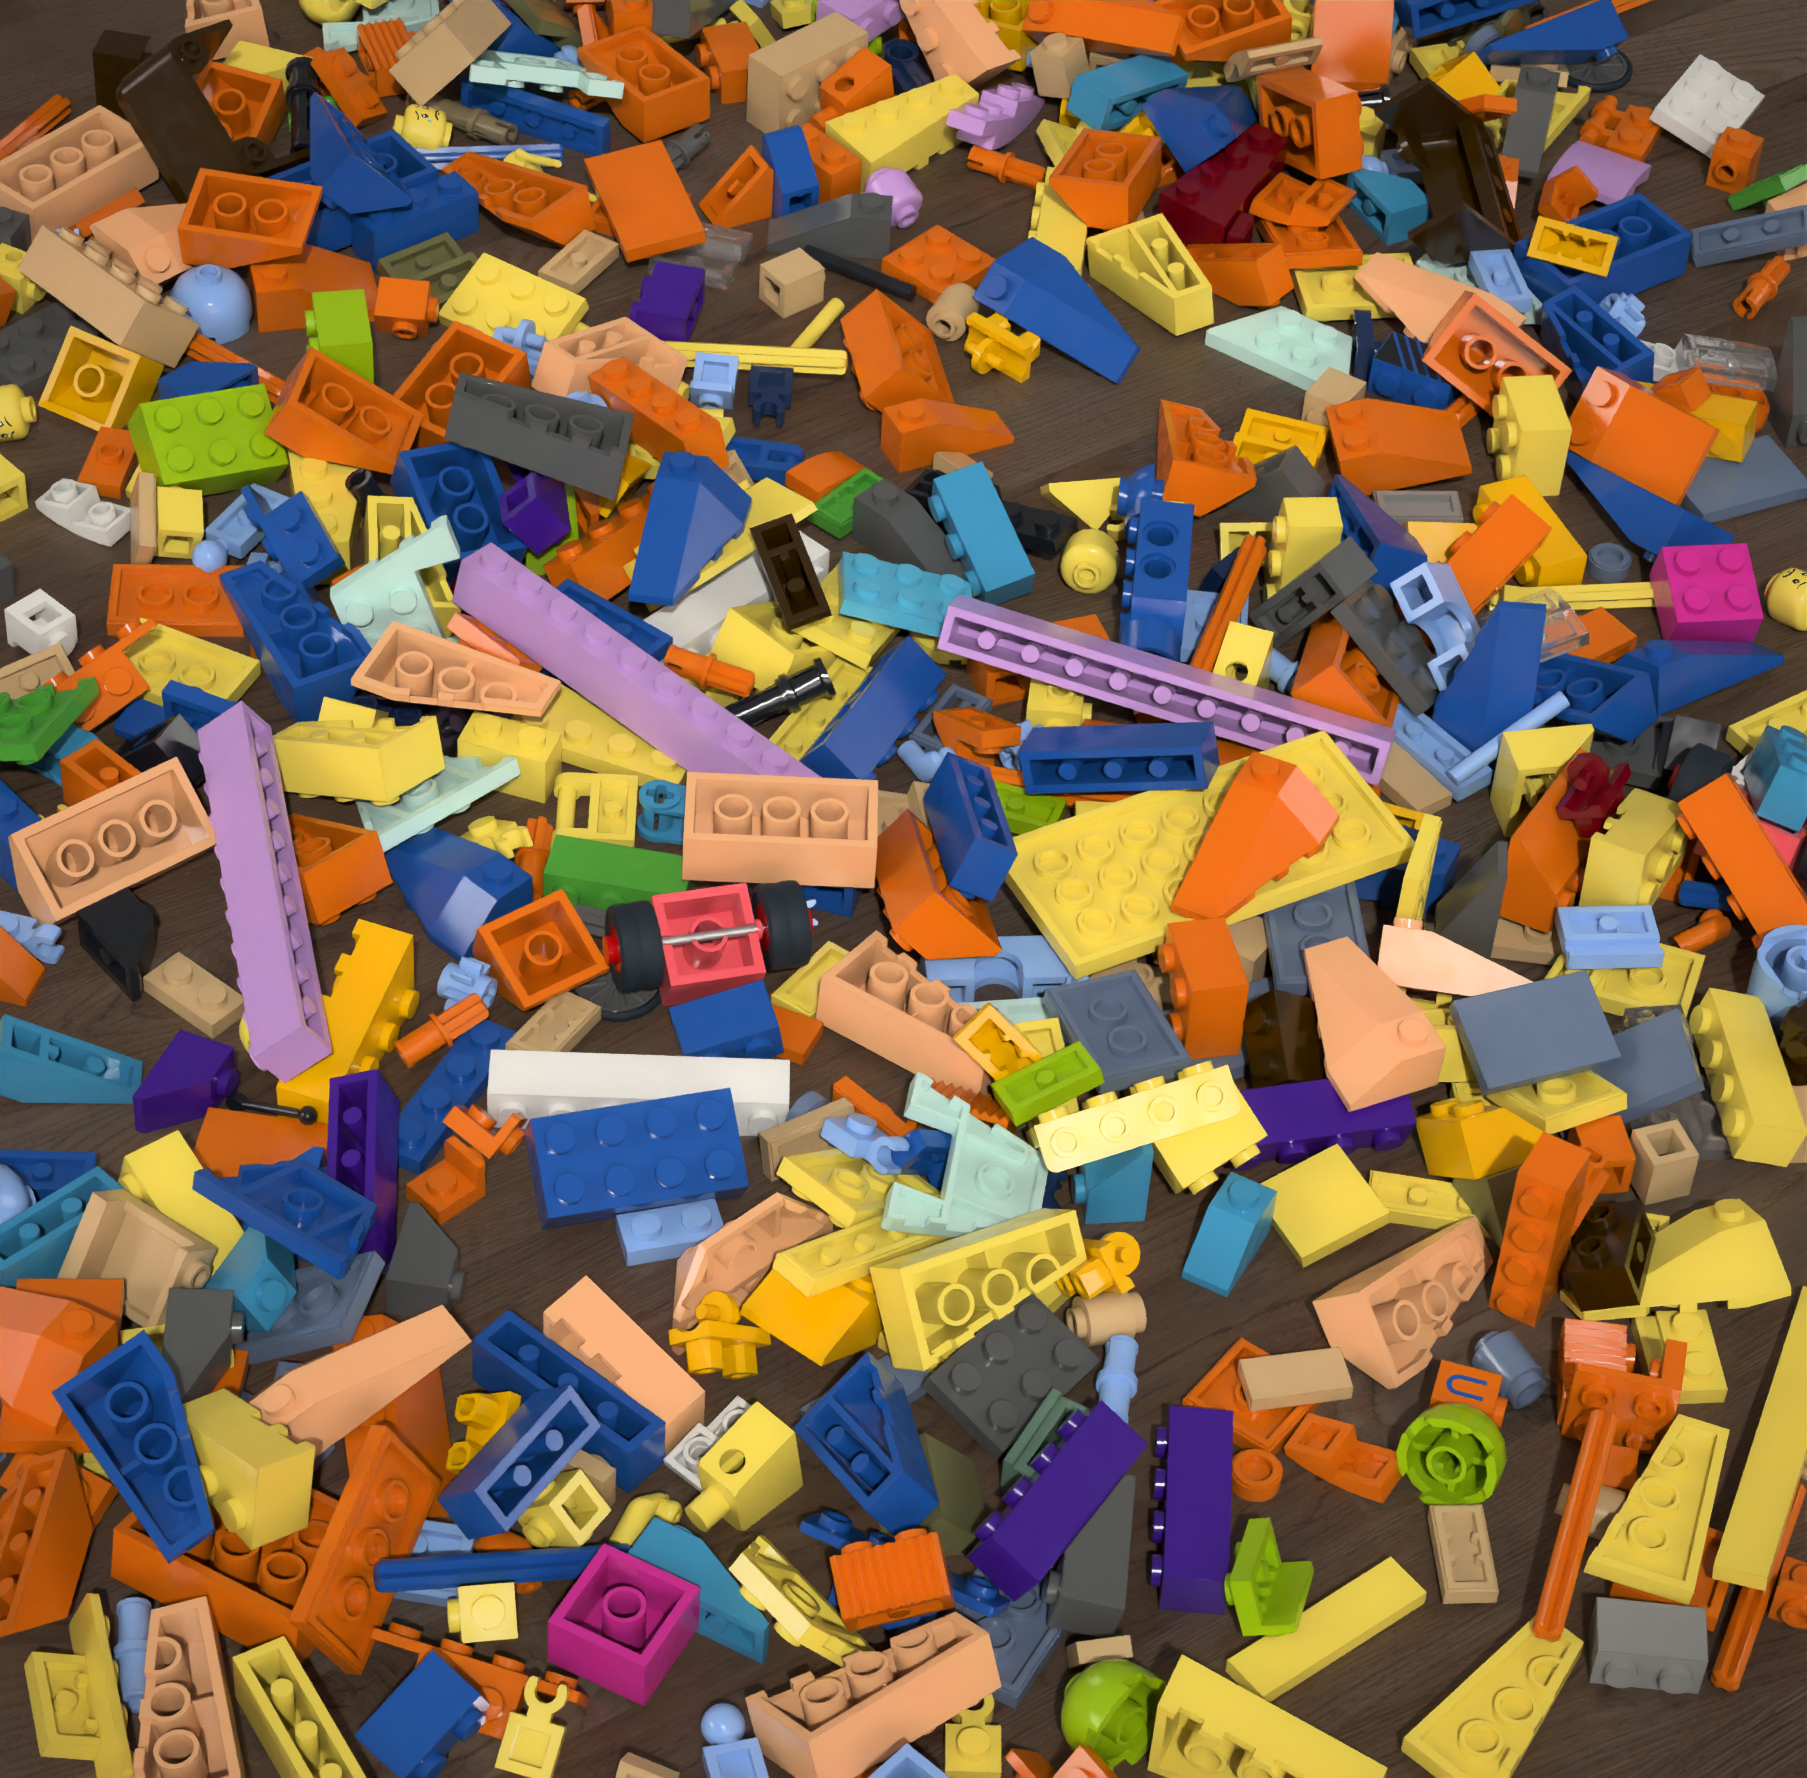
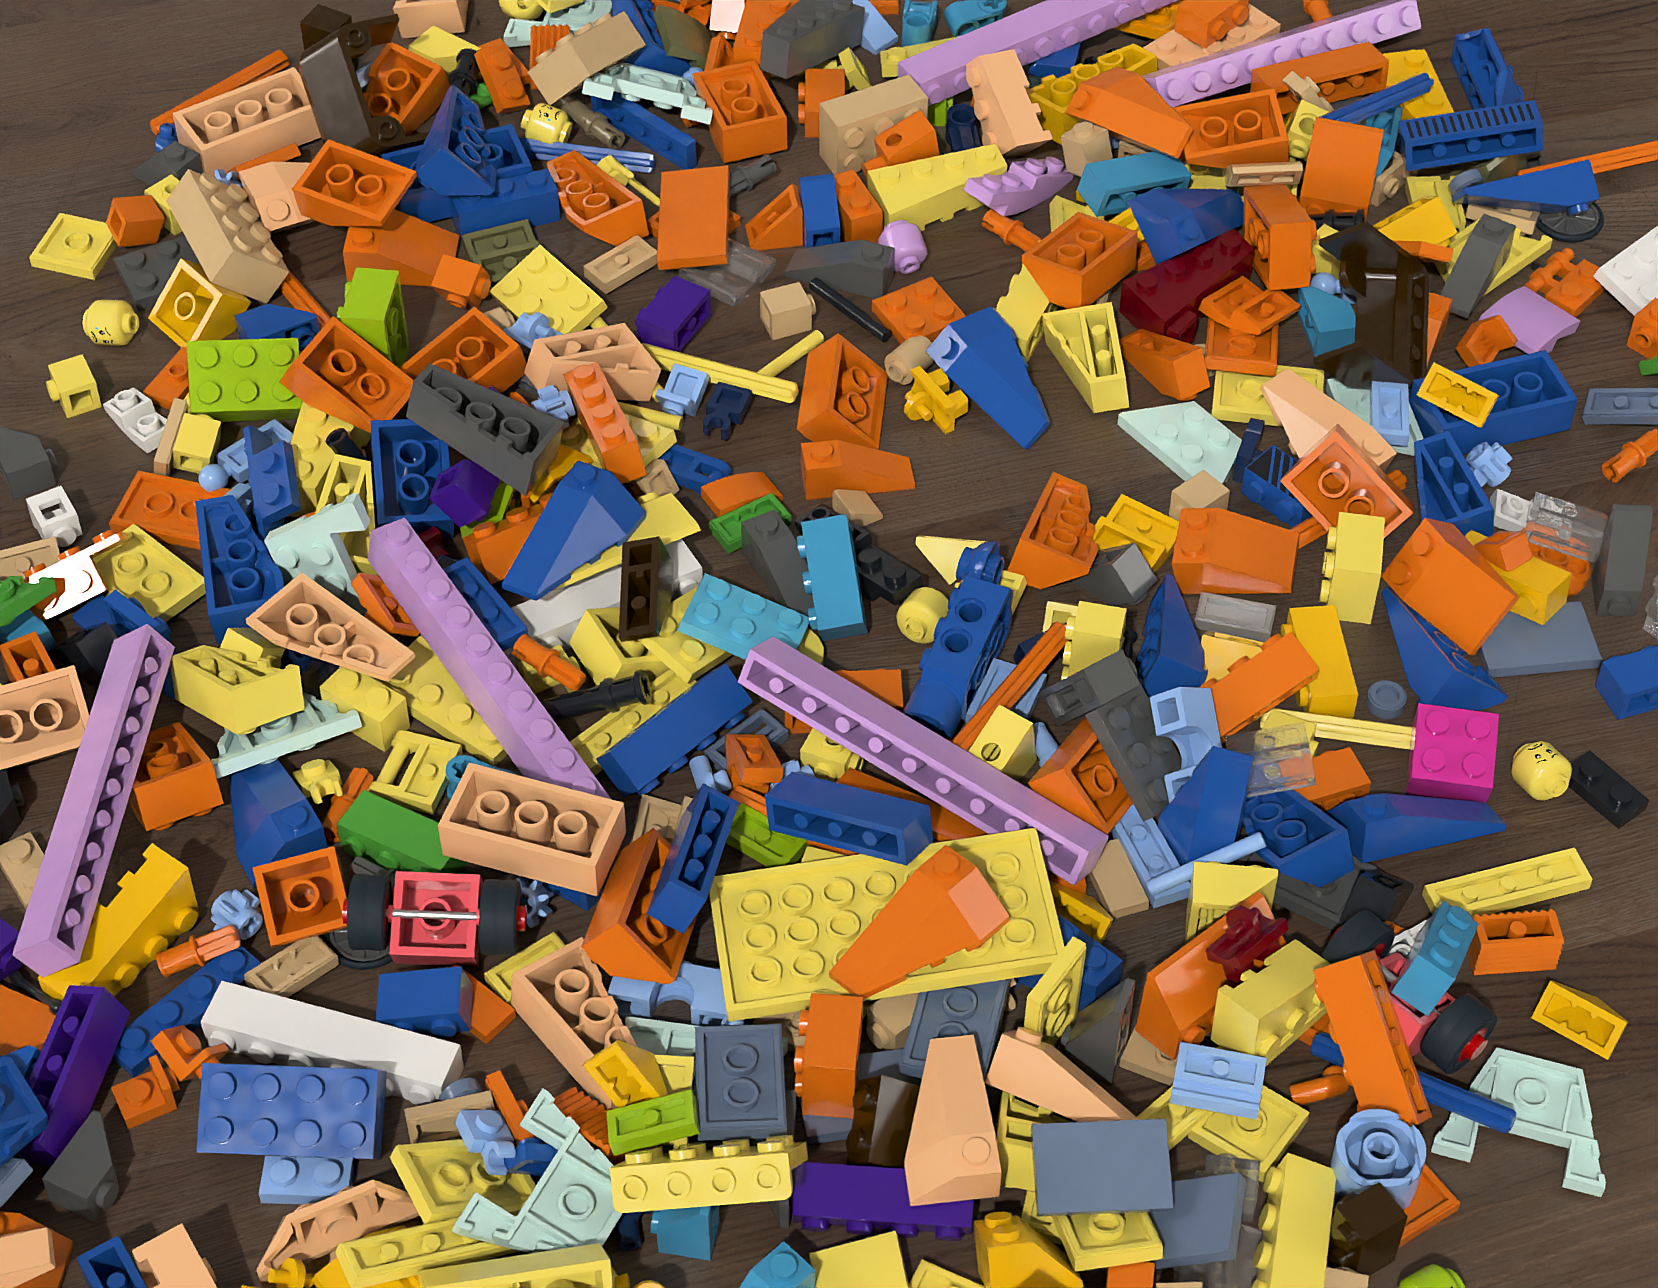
camera: 20 degrees right, 5 degrees up
light blue cylinder [169,264,253,344] -> none
light yellow brick [1152,1084,1267,1195] -> none

